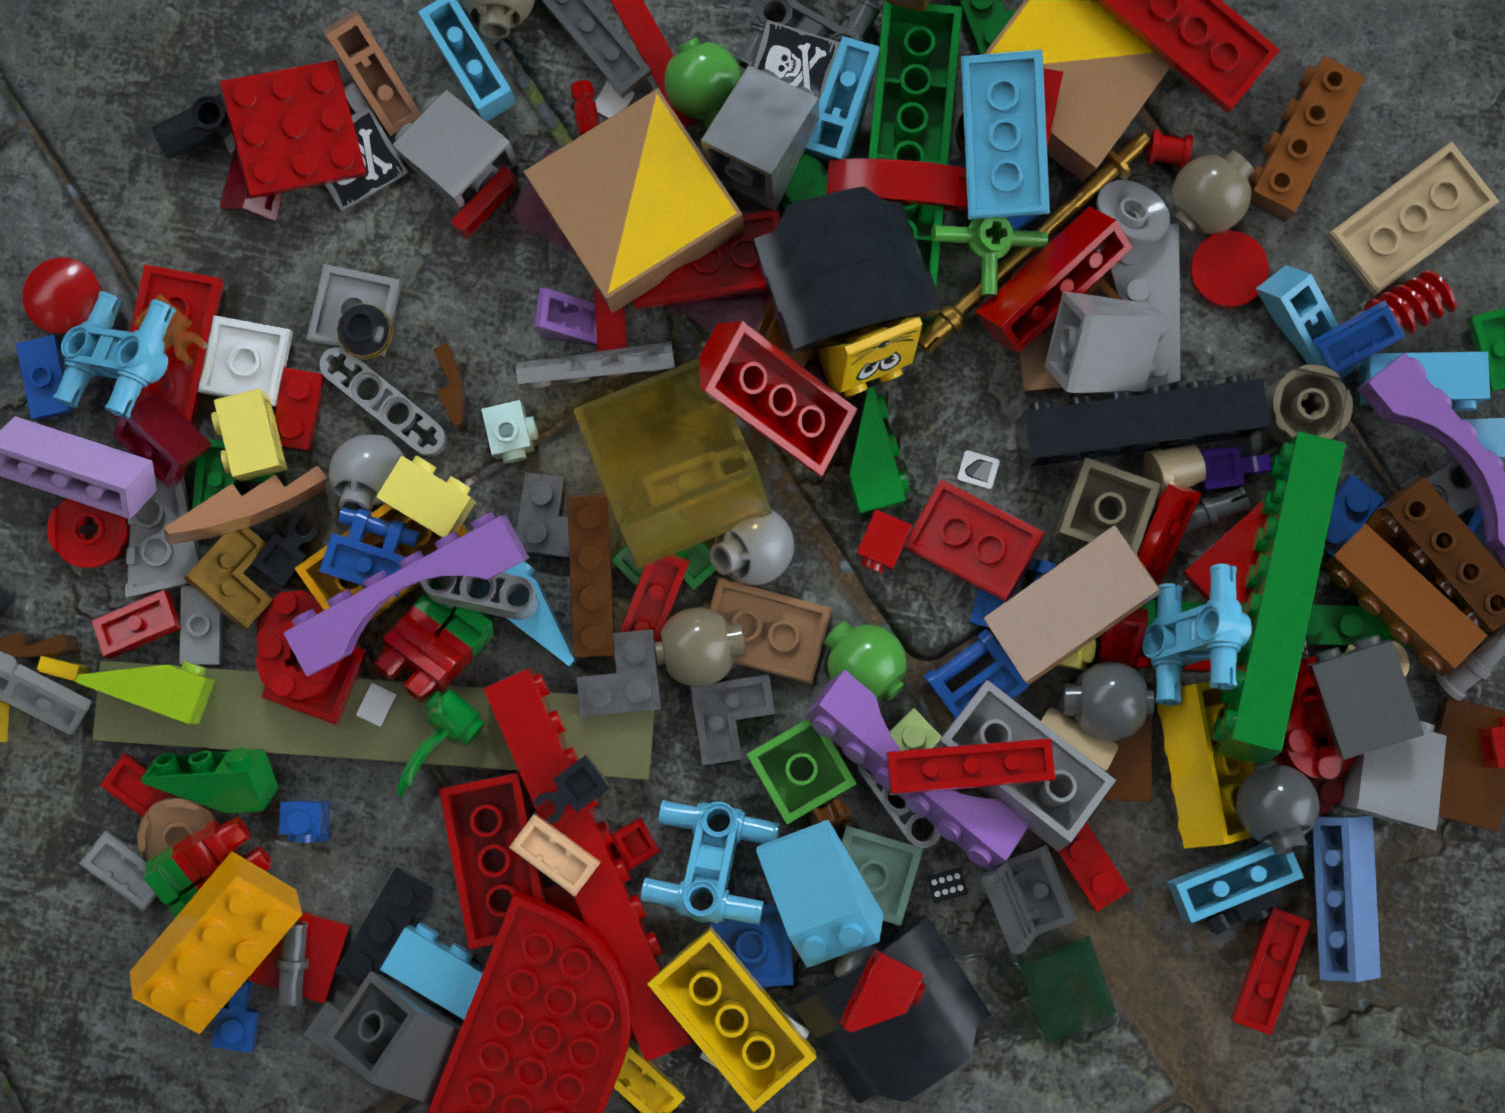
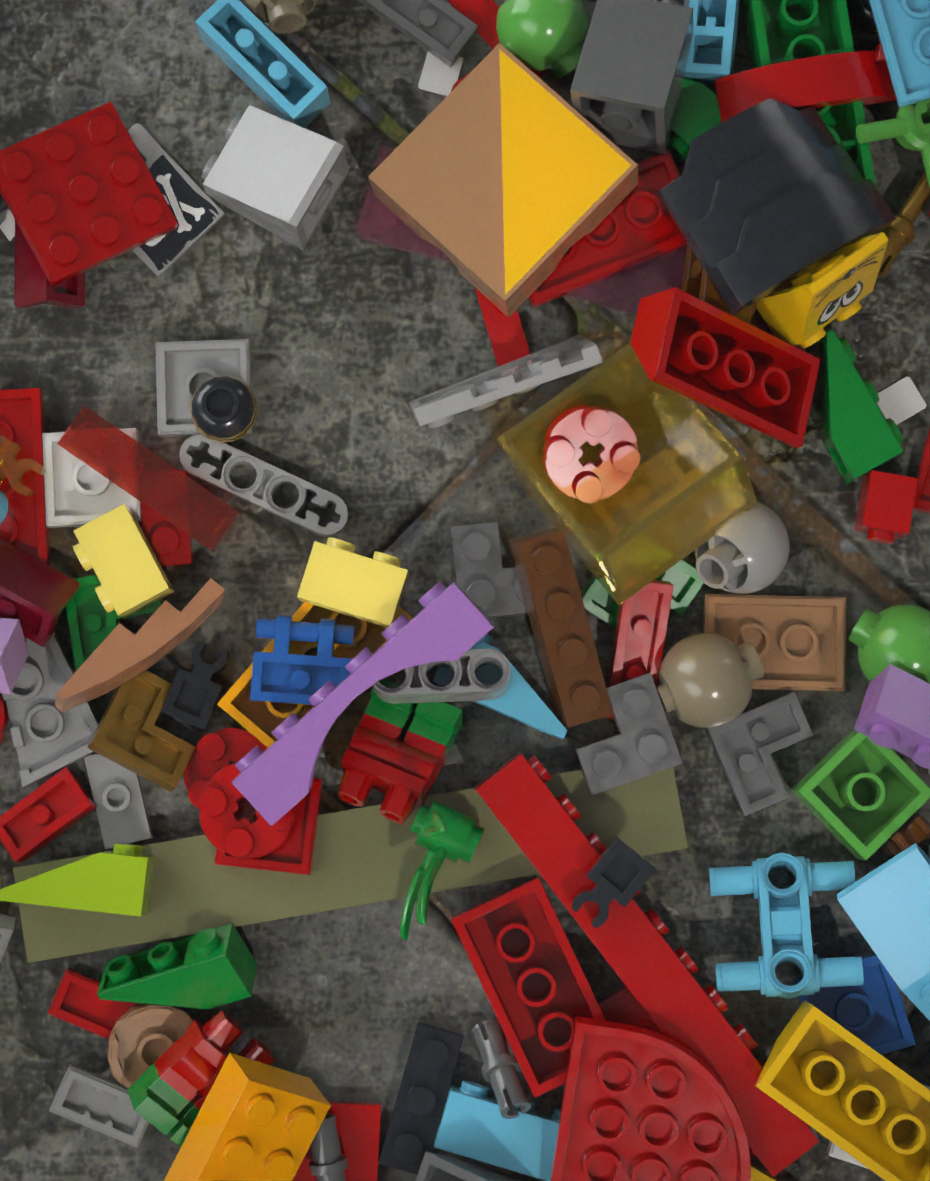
camera: 15 degrees left, 0 degrees up
blue brick [279,801,330,843] -> none
nougat slope [322,10,422,136] -> none
light grey brick [329,435,405,513] -> none
white sticker [356,683,397,727] -> none
reddish brown slope [433,342,467,431] -> none
red tile [450,166,519,239] -> none
light aqua brick [481,400,539,463] -> none
light nougat plate [509,813,600,896] -> none
medium lavender slope [534,288,597,345] -> none
red axle [570,80,600,135] -> none
red slope [610,817,661,871] -> none
none -> clear red plate [57,405,241,552]
none -> dark grey pin [471,1019,531,1119]
none -> plate [542,405,640,503]
none -> white sticker [876,377,926,425]

